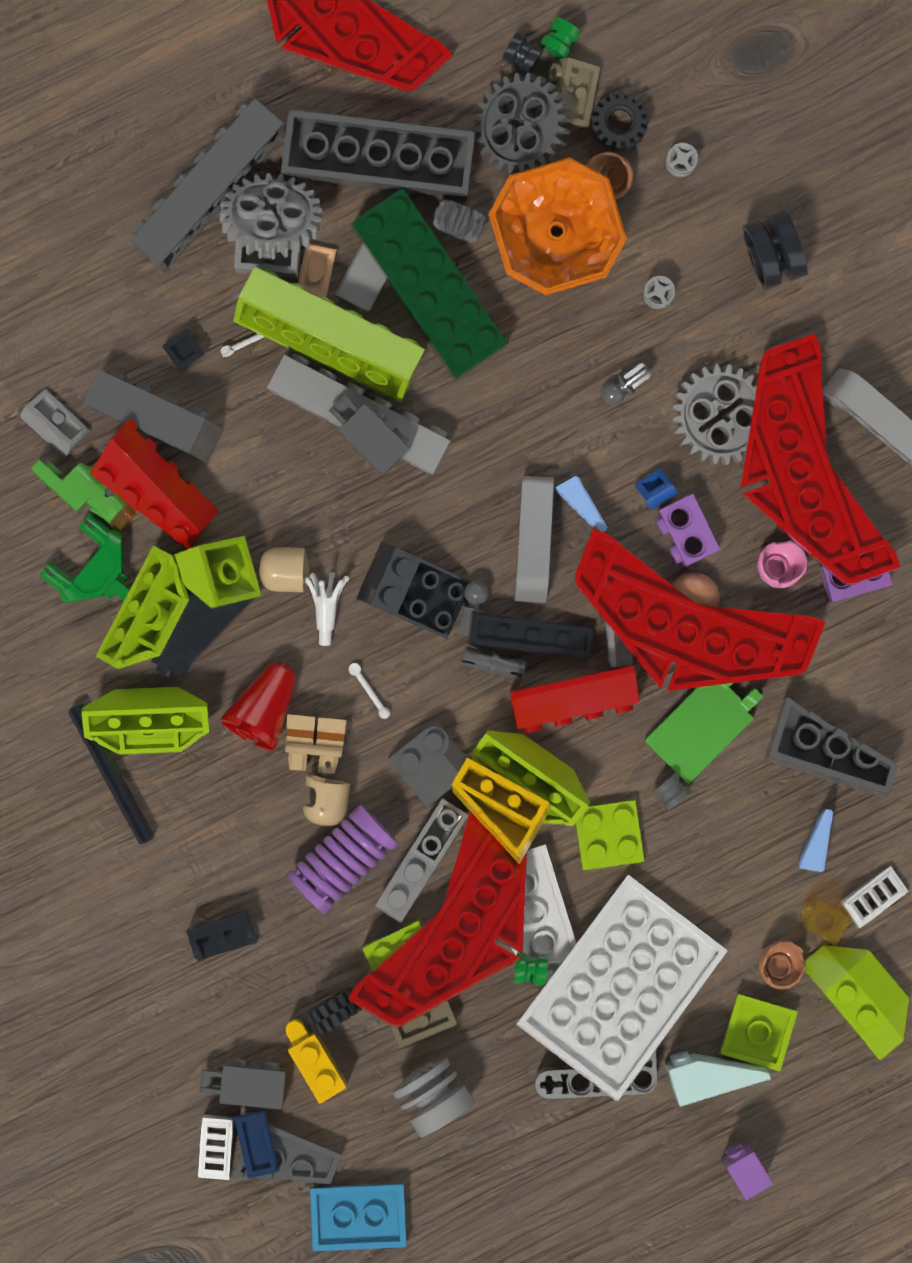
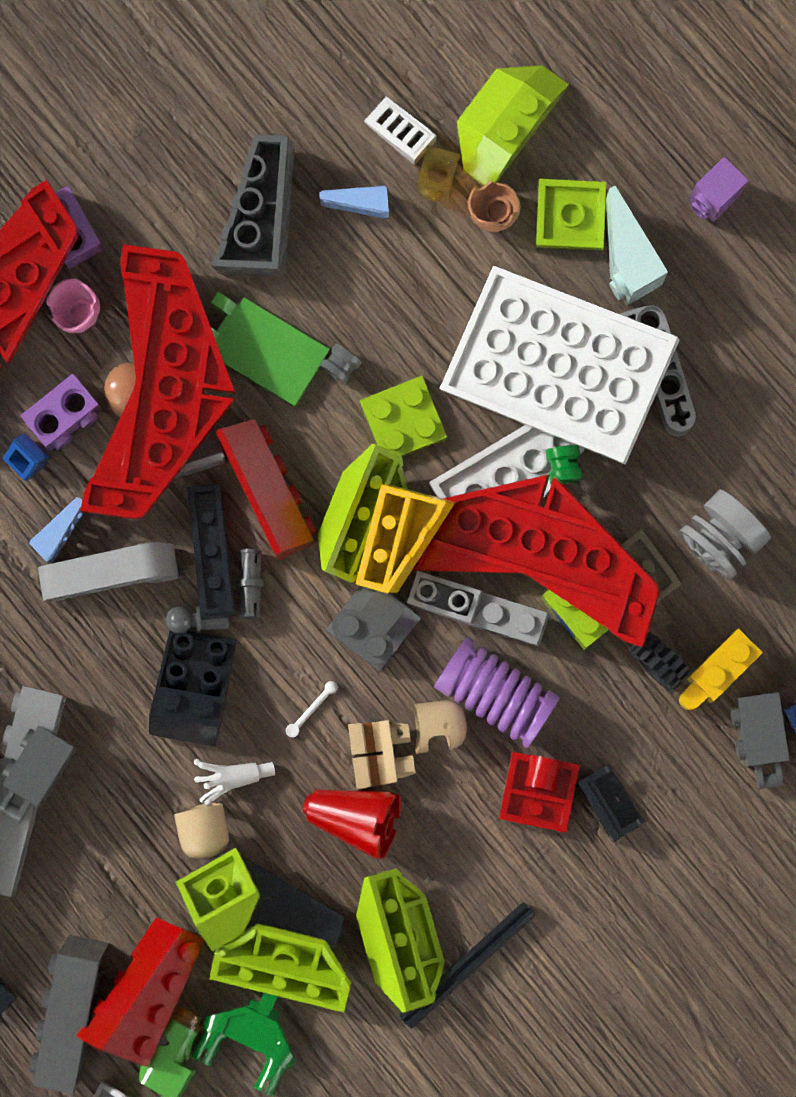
camera: 95 degrees left, 5 degrees down
none -> red plate [499,752,580,833]

